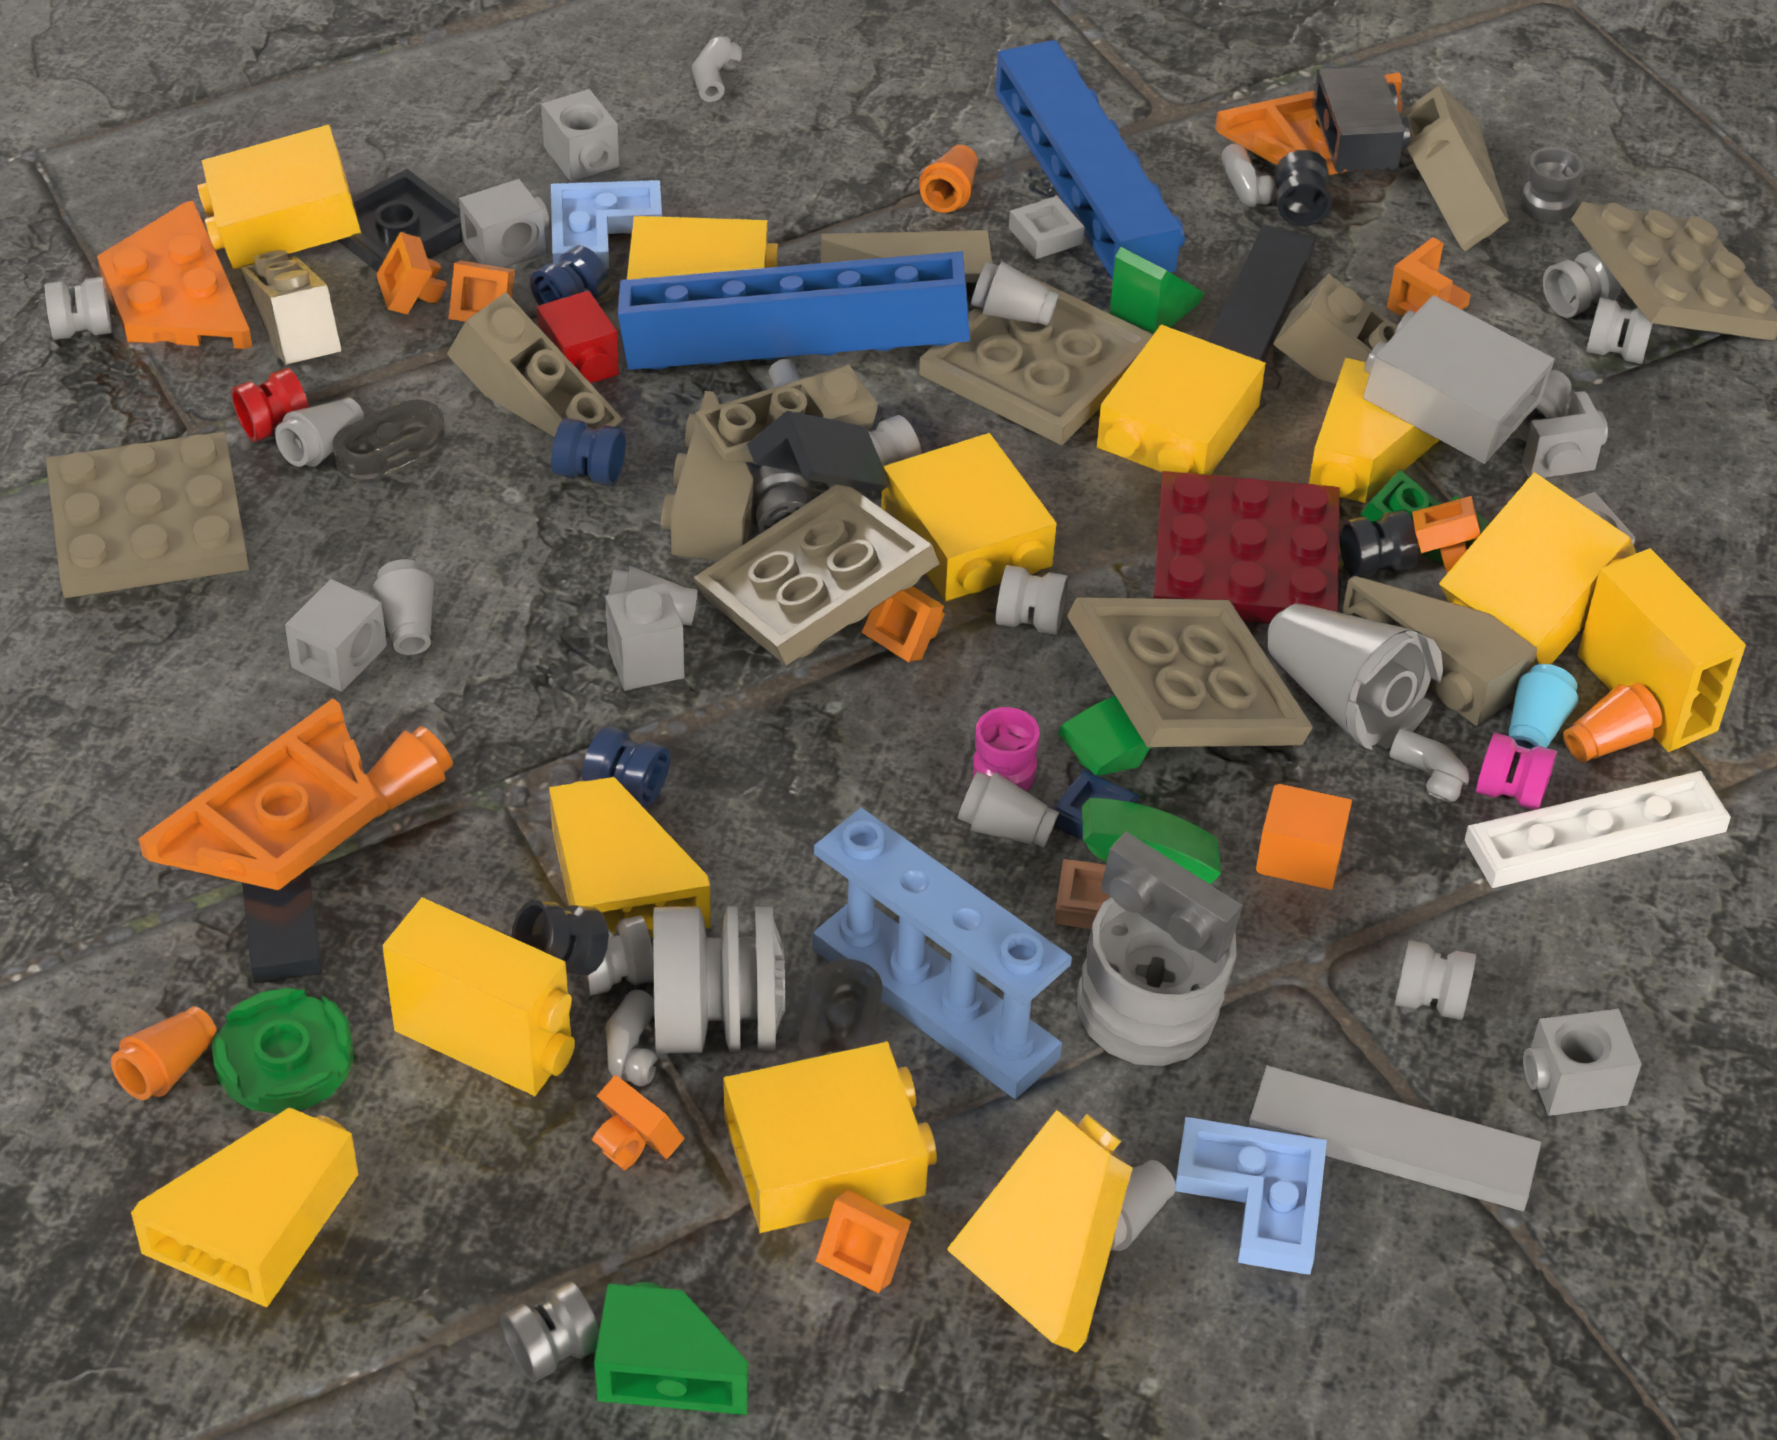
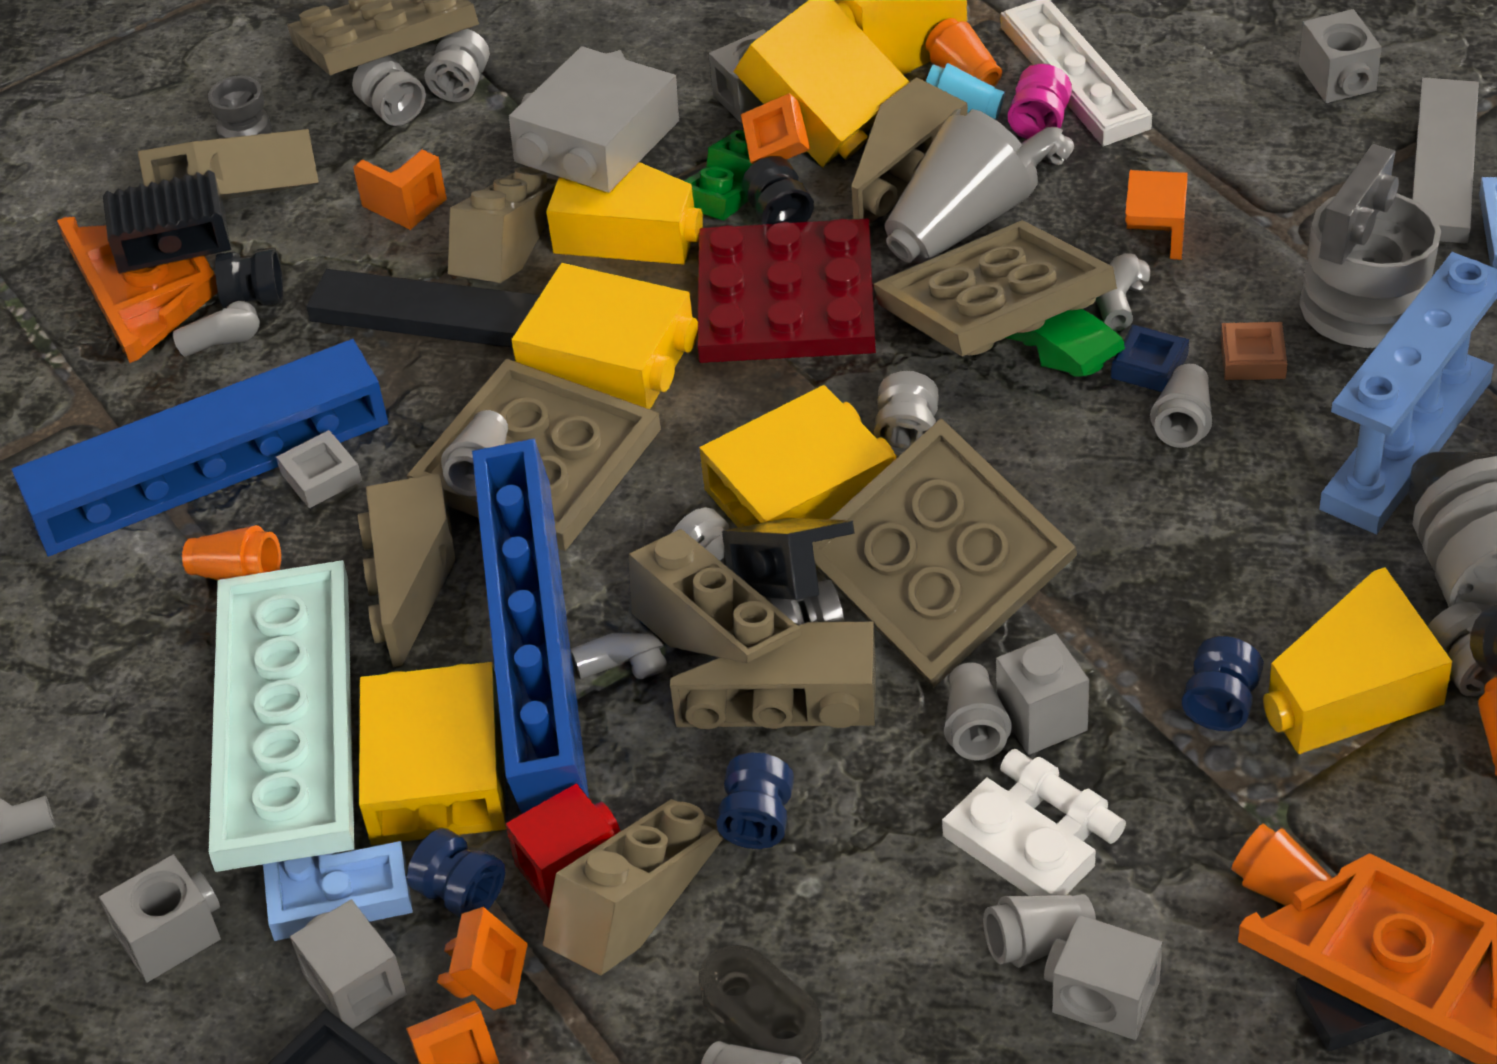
camera: 90 degrees left, 0 degrees up
dark pink wheel [973,707,1039,791] -> none
green slope [1082,798,1221,885] -> none
green slope [1110,247,1205,335] -> none
light grey wheel [1394,939,1476,1020] -> none
none -> light aqua plate [209,560,354,872]
none -> white plate [942,749,1126,896]
none -> light grey arm [1096,253,1150,332]

